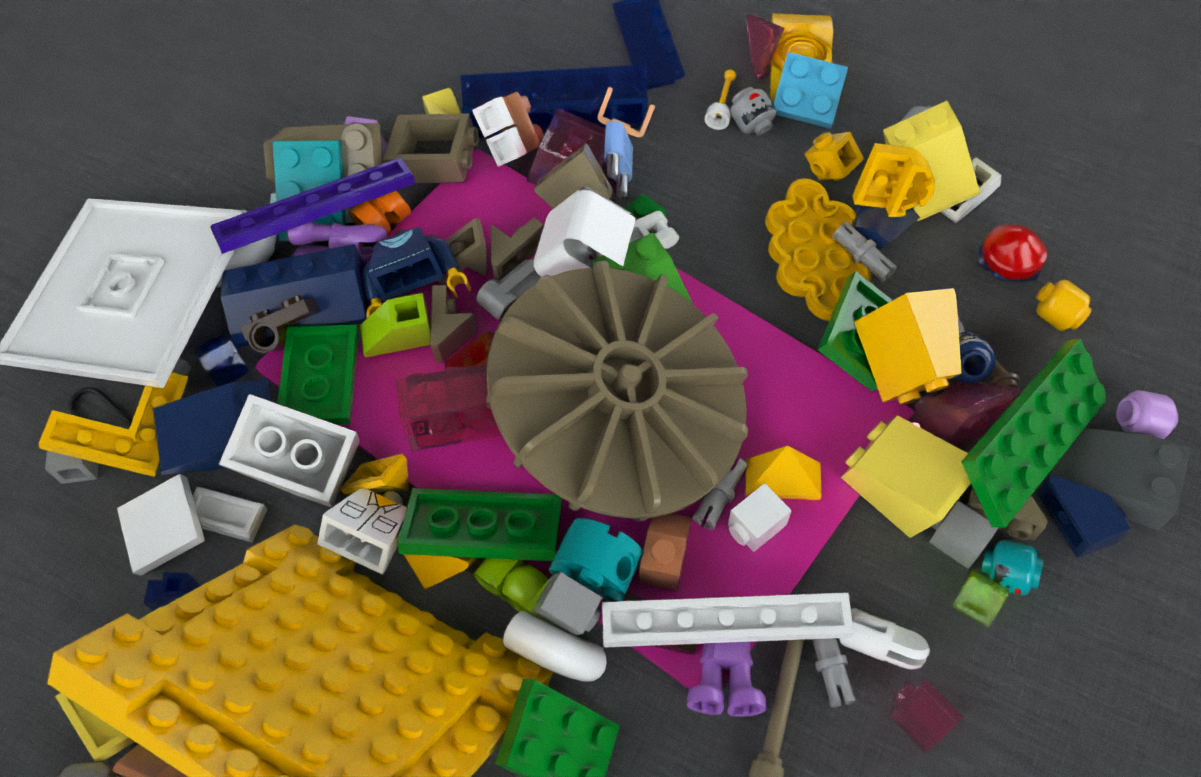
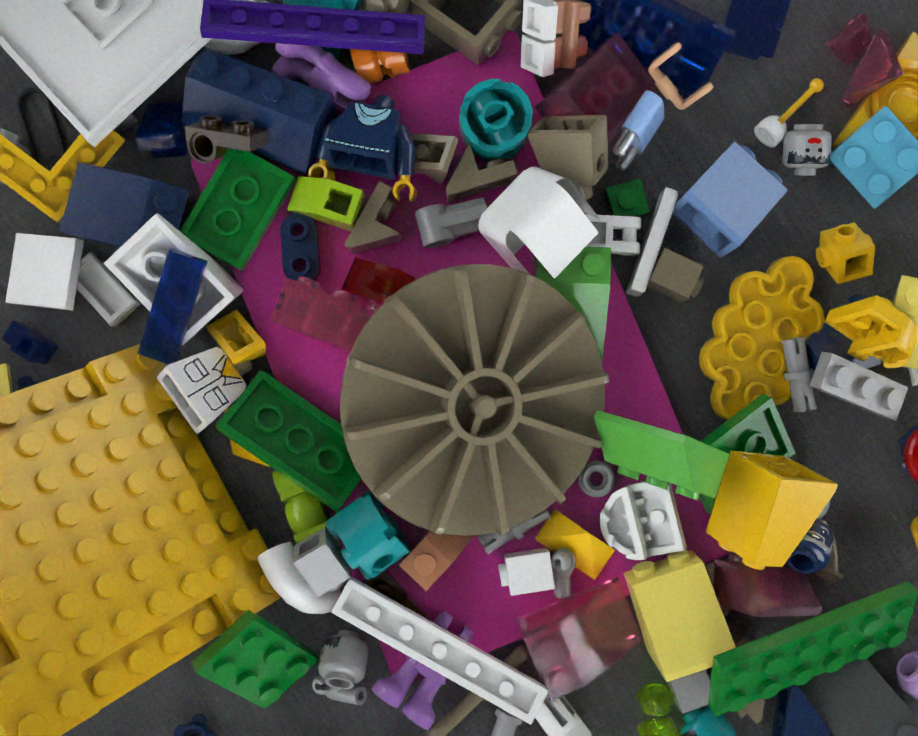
camera: 35 degrees right, 25 degrees up
none -> clear blue tile [137,248,208,365]
none -> dark blue plate [280,213,320,286]
none -> light grey arm [312,674,367,706]
none -> light grey head [318,630,369,689]
none -> teal brick [459,79,533,163]
none -> clear pink slope [517,577,643,701]
none -> light grey arm [551,548,576,598]
none -> light grey plate [578,461,615,497]
none -> bright green slope [594,410,730,501]
none -> white slope [600,481,687,560]
none -> white tile [626,187,678,297]
none -> clear neon green plate [637,683,674,716]
none -> dark tan brick [647,248,704,303]
none -> medium blue slope [672,141,788,258]
none -> light grey plate [810,352,908,421]
none -> clear pink slope [825,14,872,65]

